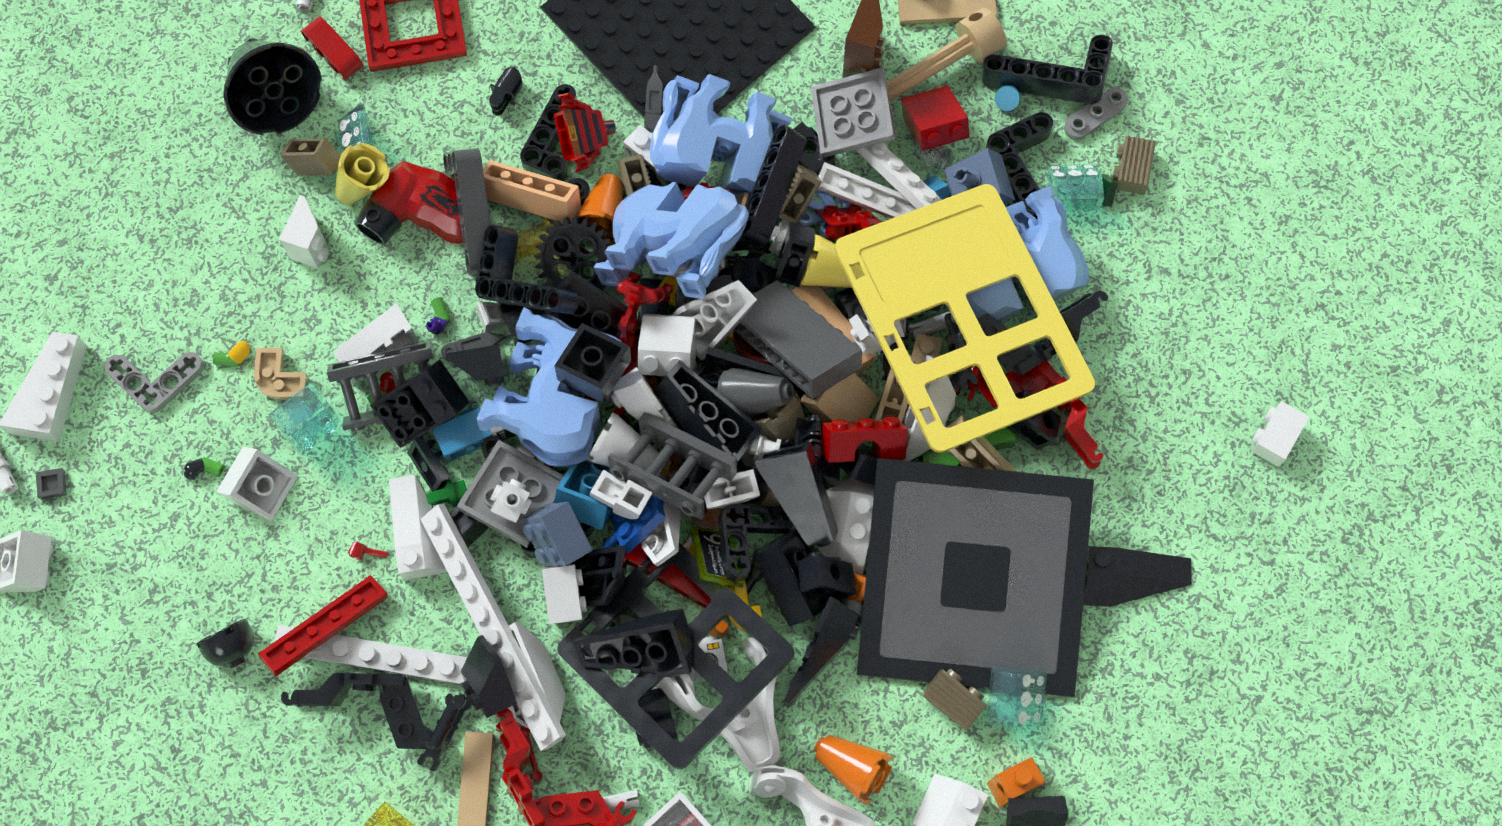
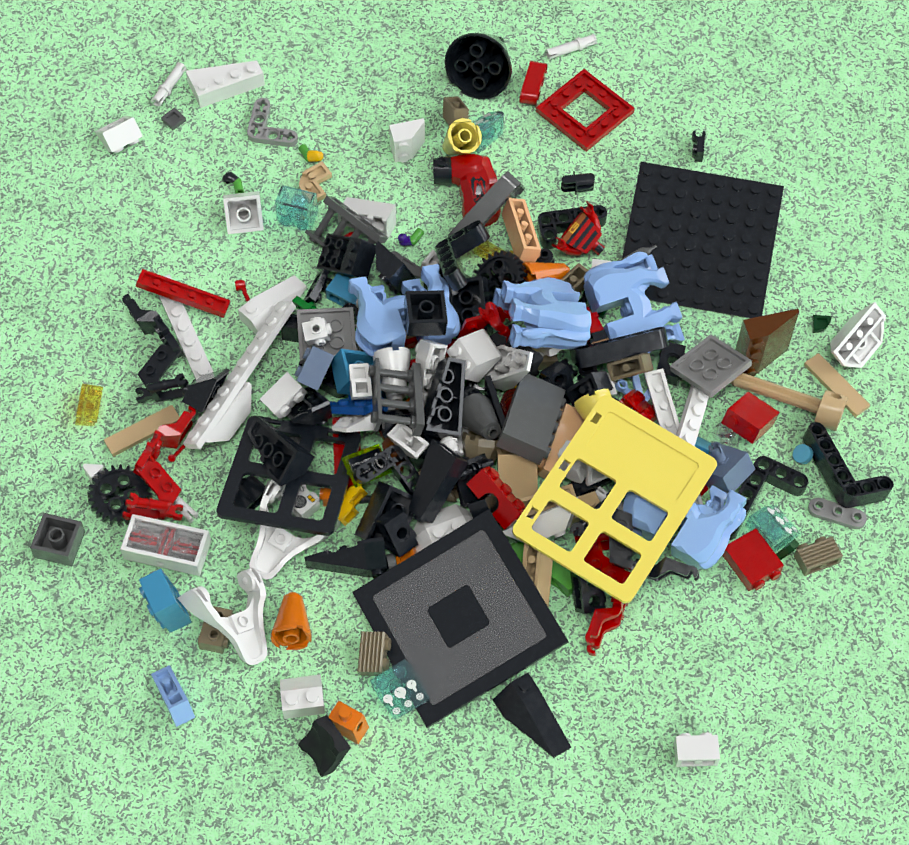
camera: 55 degrees right, 10 degrees down
black cylinder [196,618,254,668] -> none
none -> red brick [722,528,784,591]

